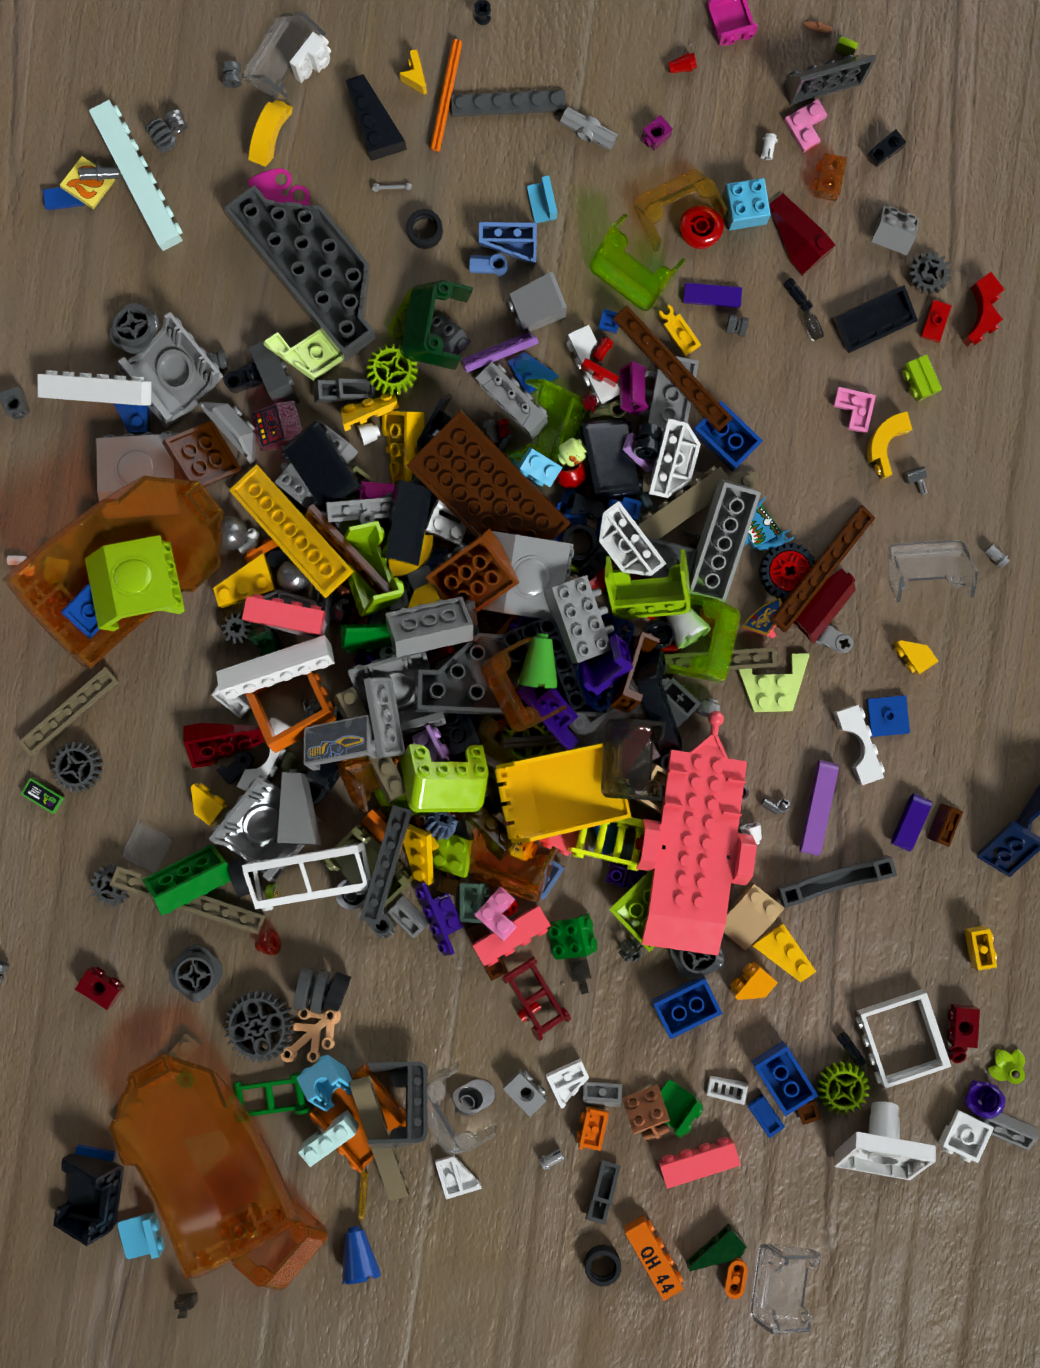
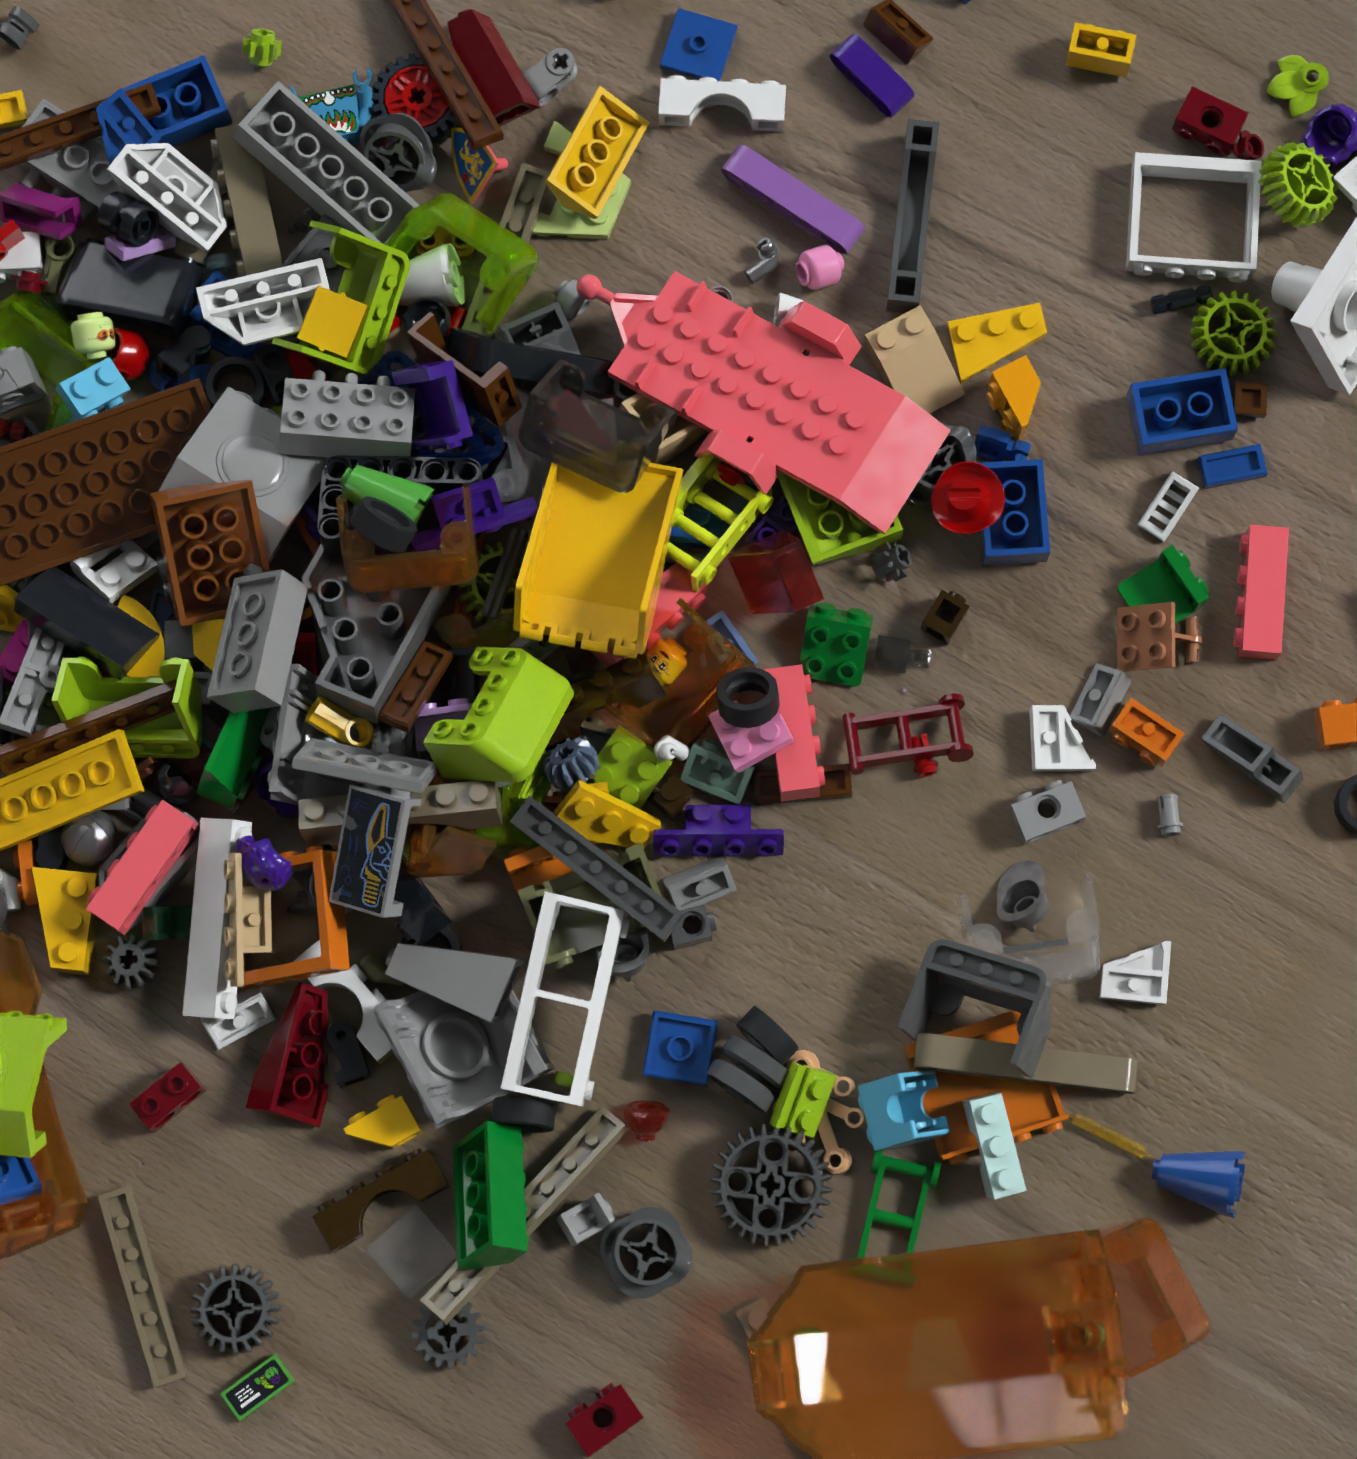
camera: 65 degrees left, 10 degrees down
none -> blue wing [96,88,162,165]
none -> dark red brick [129,1062,206,1133]
none -> tan bracket [223,853,272,987]
none -> dark purple hair [236,835,292,891]
none -> lime gear [242,28,282,66]
none -> yellow piece [297,285,367,358]
none -> yellow piece [305,696,373,747]
none -> dark brown arch [312,1148,450,1253]
none -> black tyre [350,497,417,553]
none -> dark grey piece [360,113,437,193]
none -> dark grey axle [371,721,391,756]
none -> reddish brown tile [378,640,453,733]
none -> yellow slope [545,86,649,219]
none -> light grey bracket [556,1192,615,1247]
none -> blue plate [642,1010,718,1087]
none -> white arm [654,735,690,762]
none -> black tyre [716,667,780,728]
none -> clear red slope [727,529,824,614]
none -> lime plate [769,1062,837,1138]
none -> bright pink head [795,245,845,290]
none -> dark brown brick [920,590,970,645]
none -> red hat [931,461,1005,534]
none -> blue plate [975,424,1031,462]
none -> lime gear [1258,142,1338,228]

